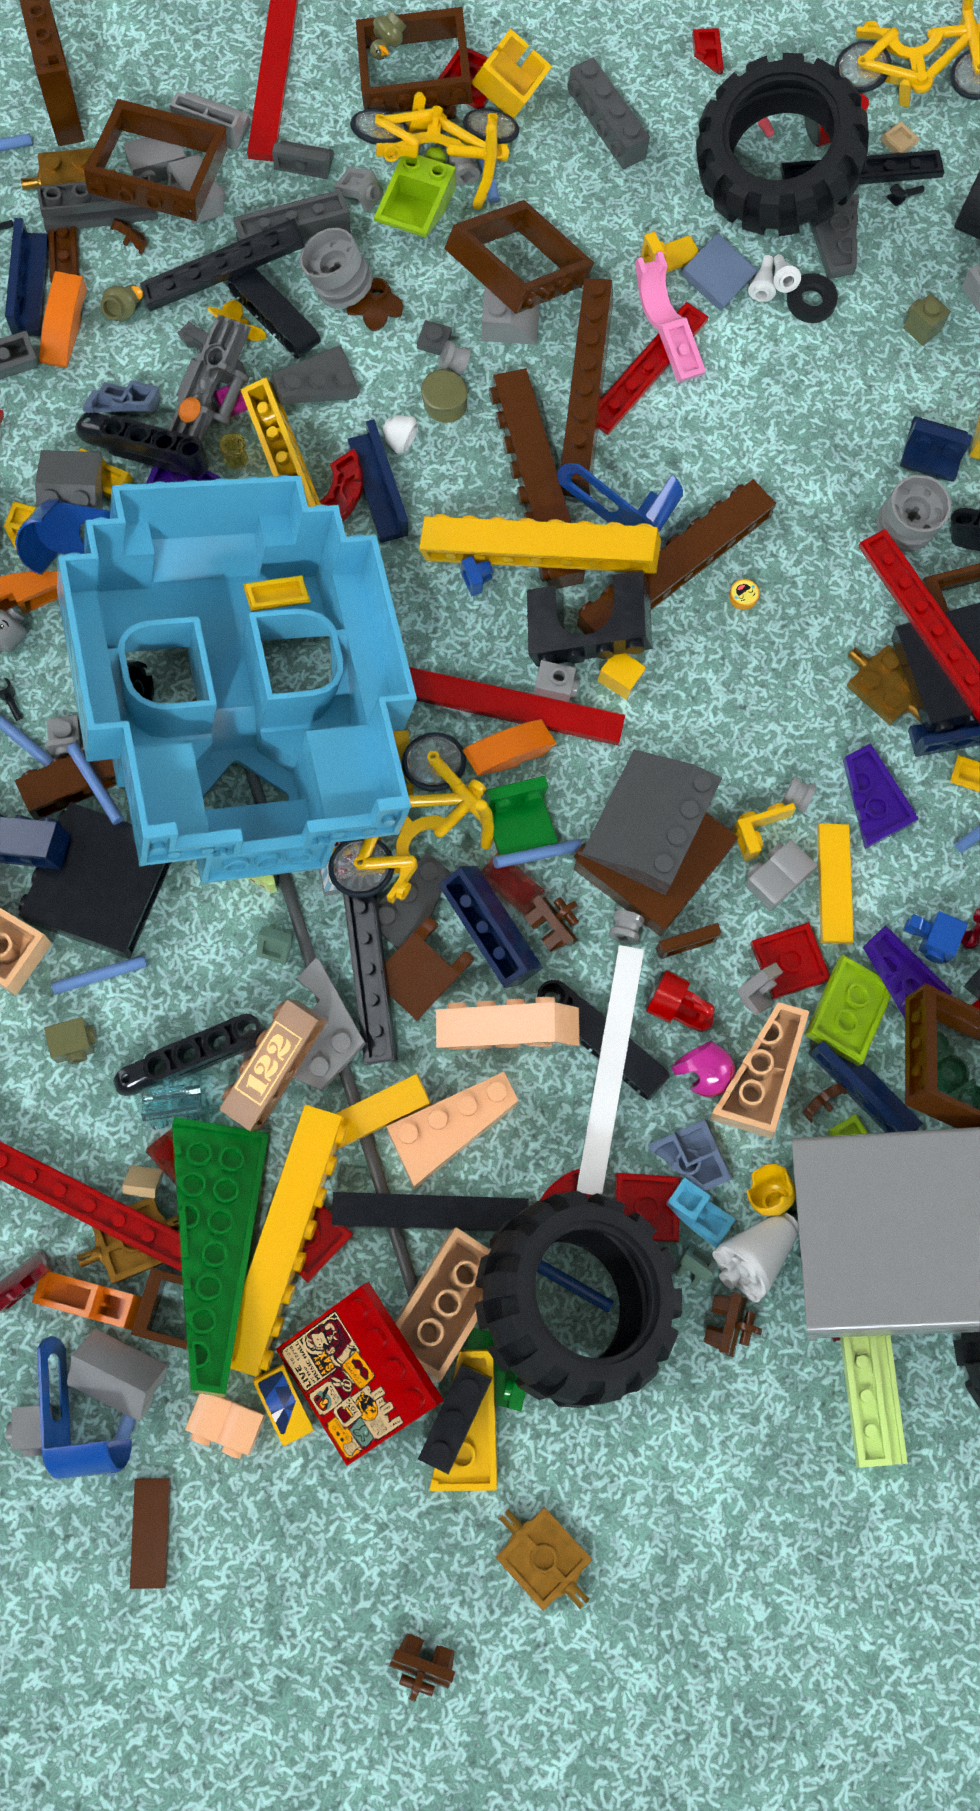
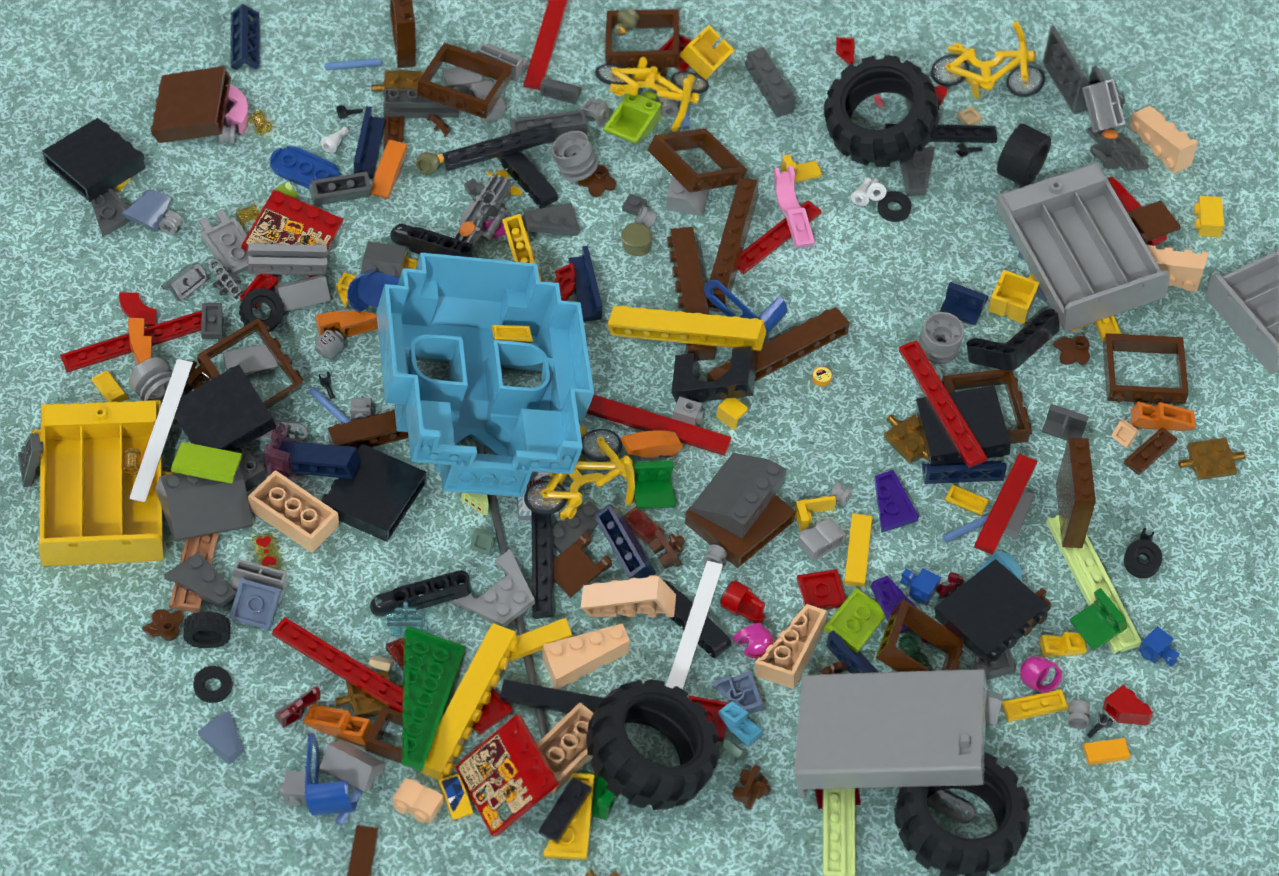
camera: 10 degrees right, 20 degrees down
olive brick [44,1017,98,1064] -> none
medium blue bar [51,955,148,995] -> none
medium blue bar [67,743,124,825] -> none
sand blue slope [83,380,159,413] -> none
clear yellow bush [219,432,248,470] -> none
brick [219,999,328,1131] -> none
white cone [382,415,418,454] -> none
blue tile [460,556,494,597] -> none
medium blue bar [493,839,582,869] -> none
blue bar [537,1259,614,1313] -> none
reddish brown tile [655,923,722,959] -> none
sand blue tile [680,233,757,311] -> none
white cone [712,1212,799,1302] -> none
light grey bracket [736,963,783,1015] -> none
yellow hair [746,1163,796,1217] -> none
olive brick [903,293,951,346] -> none

